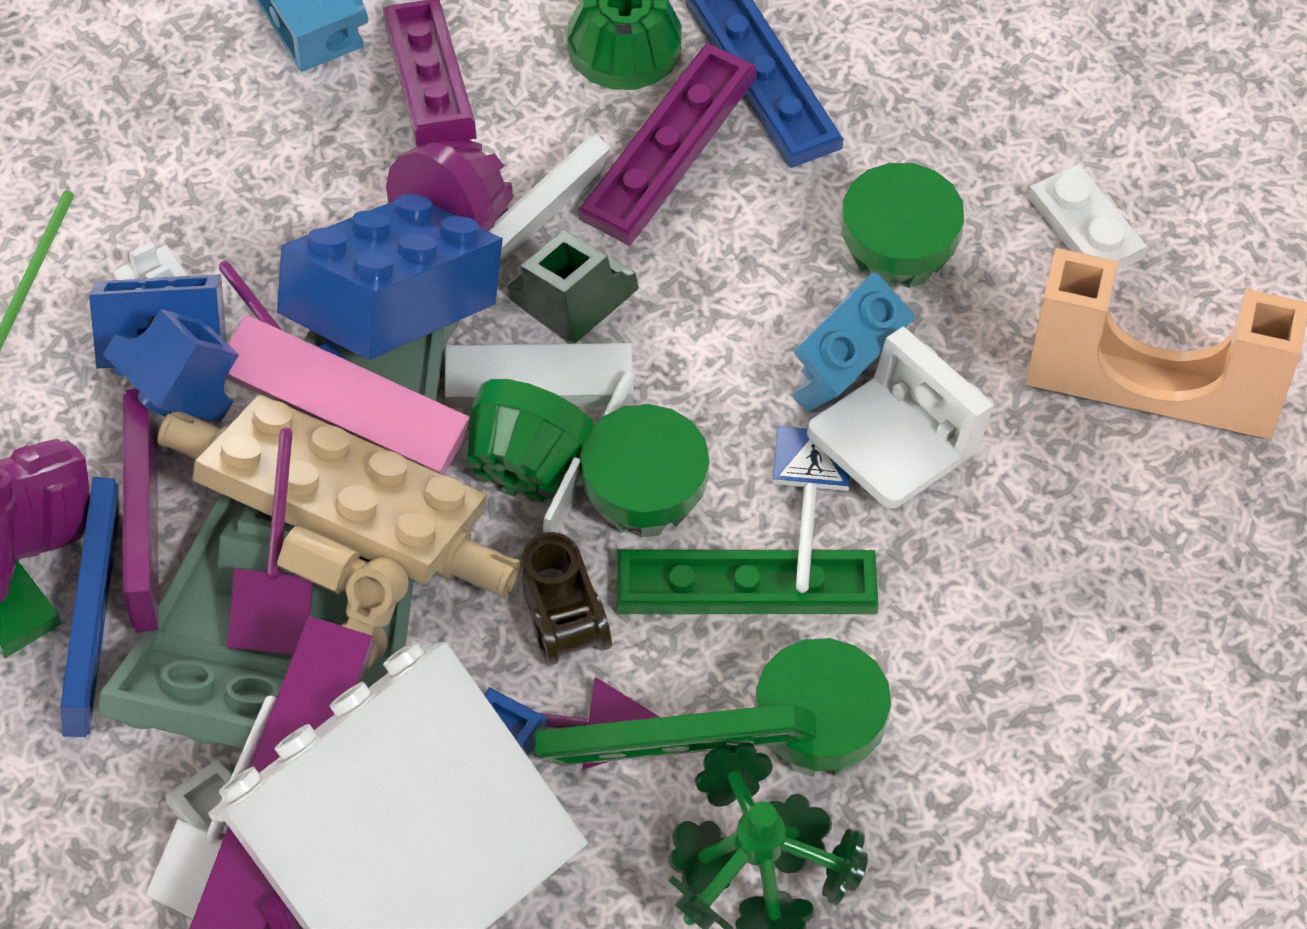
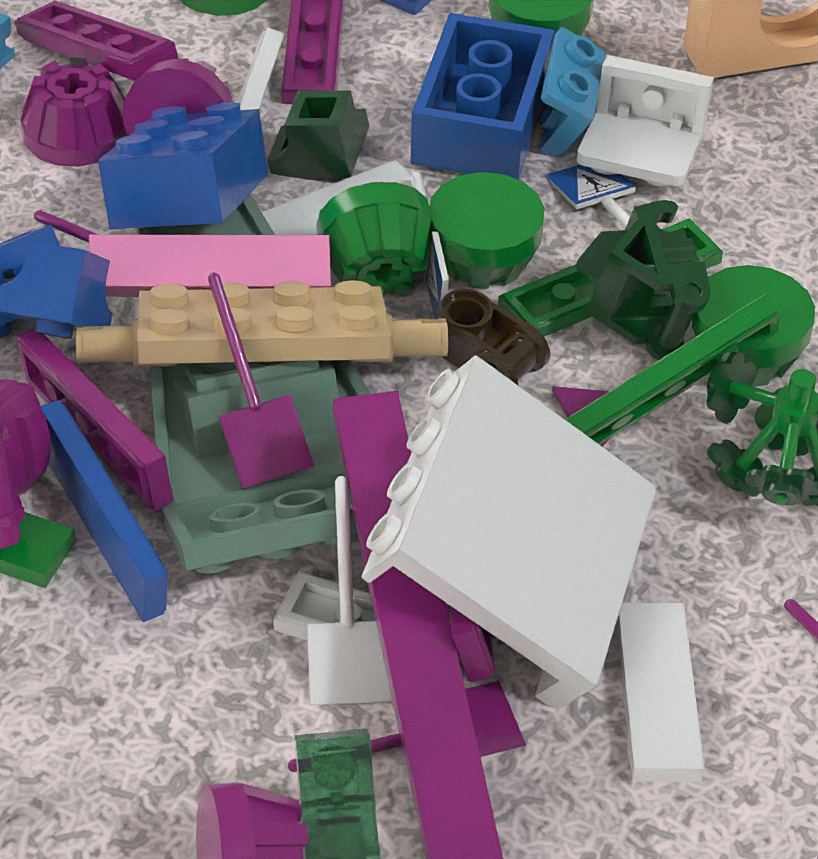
camera: 30 degrees left, 10 degrees down
tan bar [277,525,409,669] -> none
none -> magenta piece [20,57,128,167]
none -> blue brick [410,13,555,180]
none -> dark green piece [576,200,711,361]

